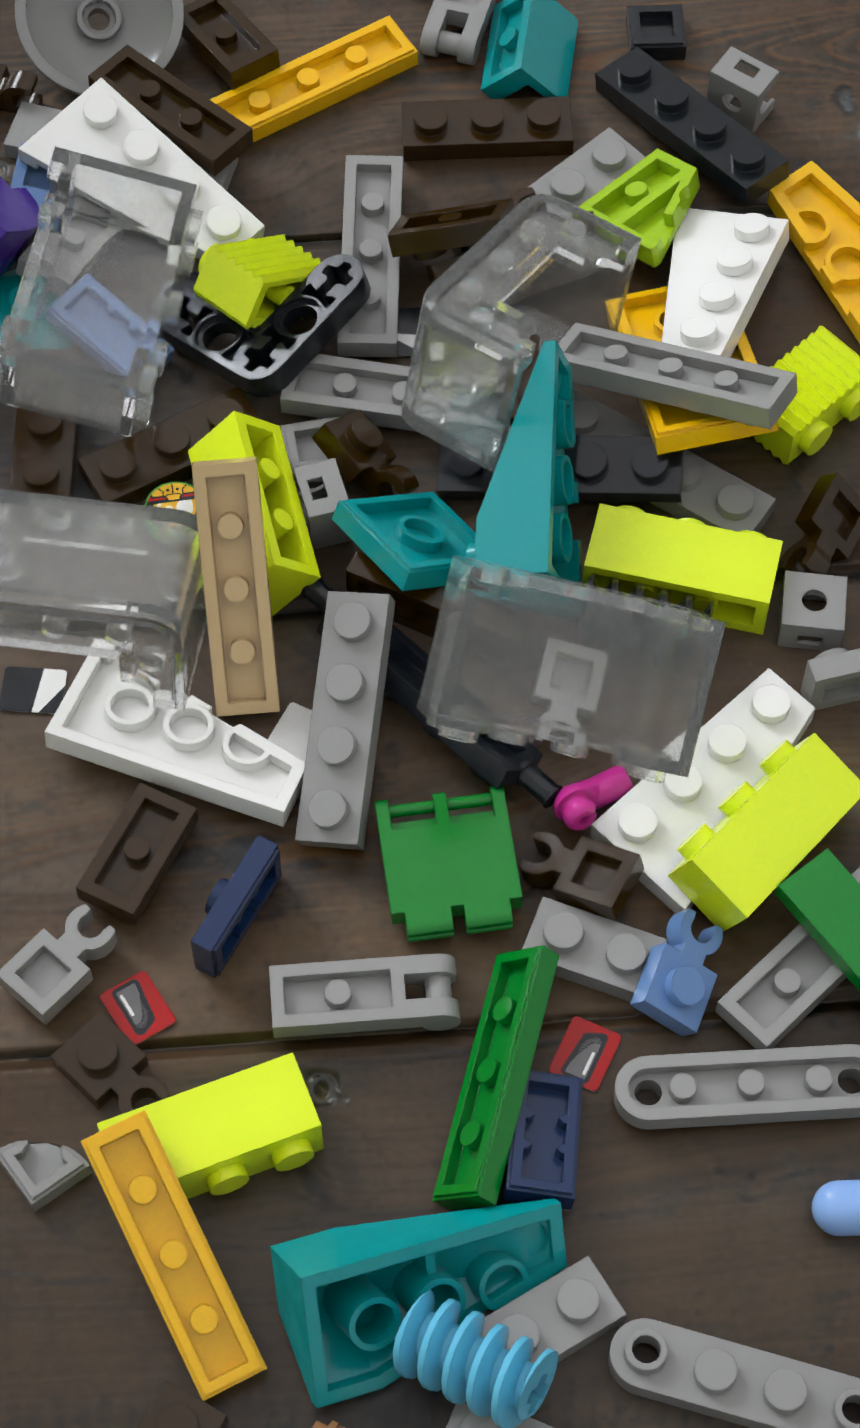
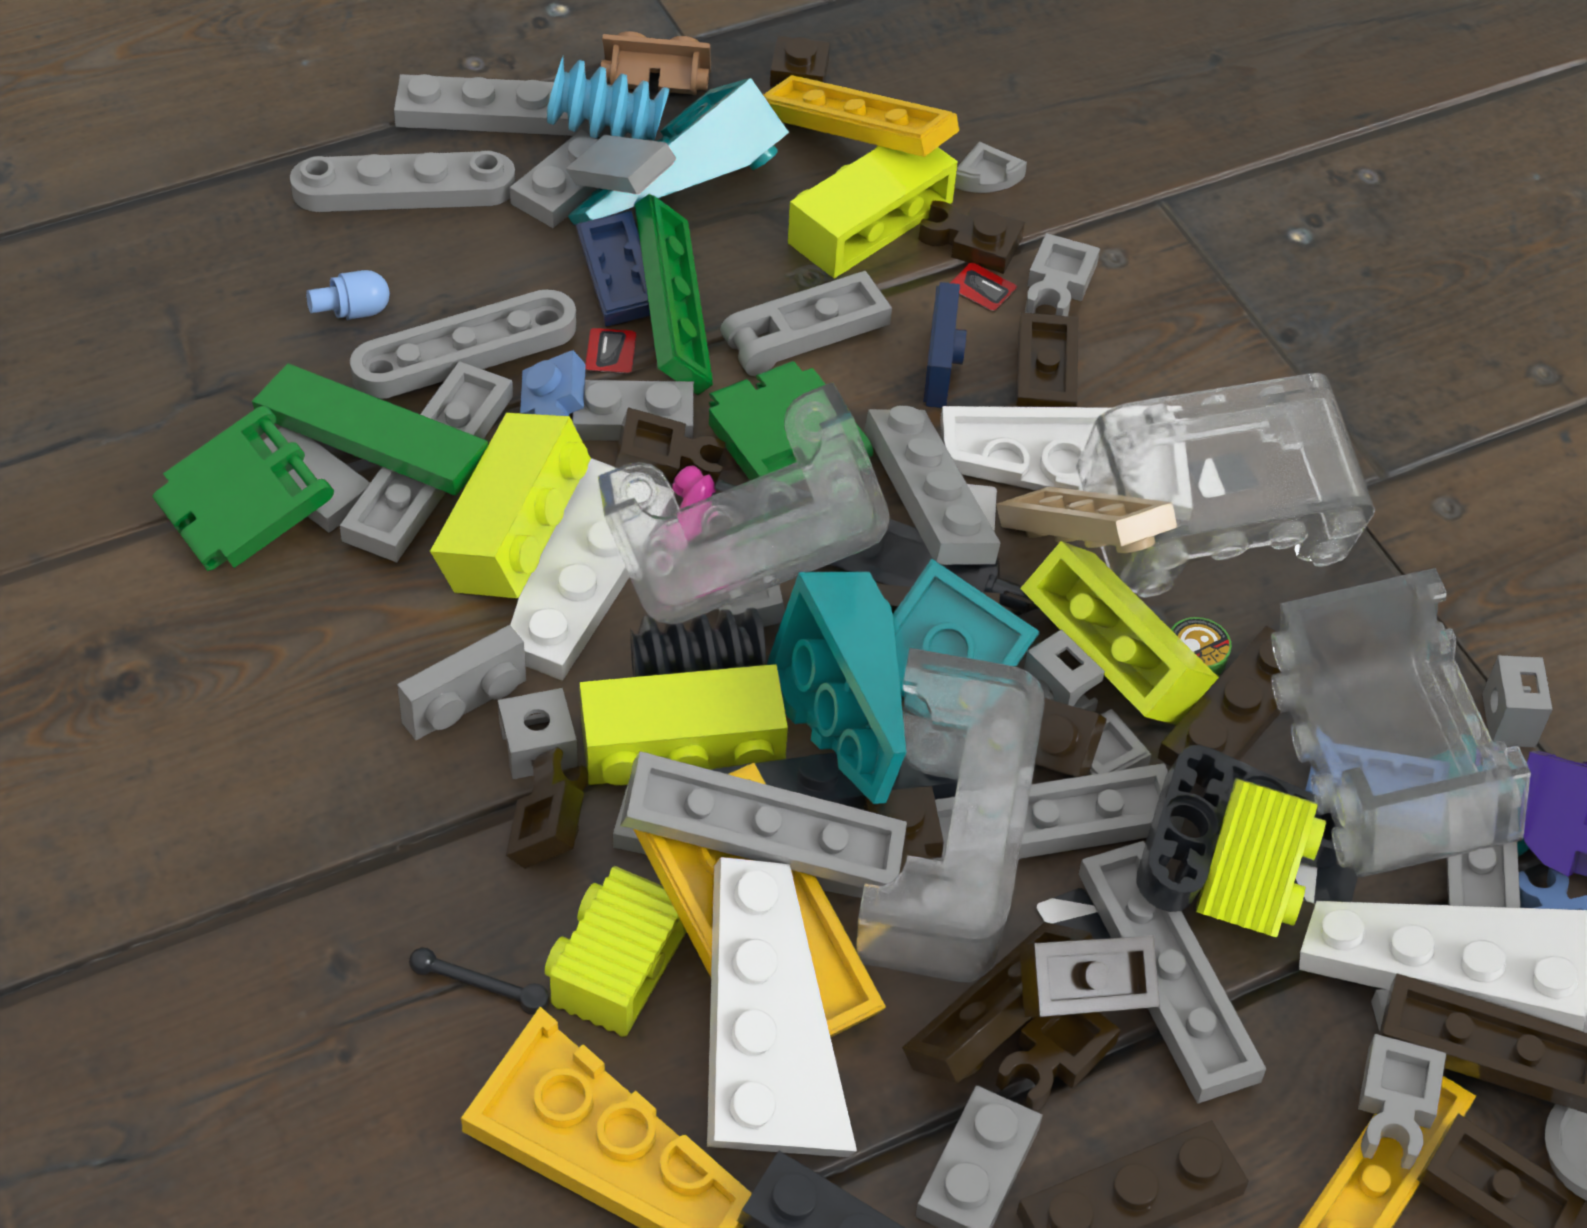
camera: 155 degrees right, 10 degrees down
lime wing [575,148,700,268] -> none
none -> light grey tile [566,135,676,194]
none -> light grey plate [1358,1034,1446,1170]

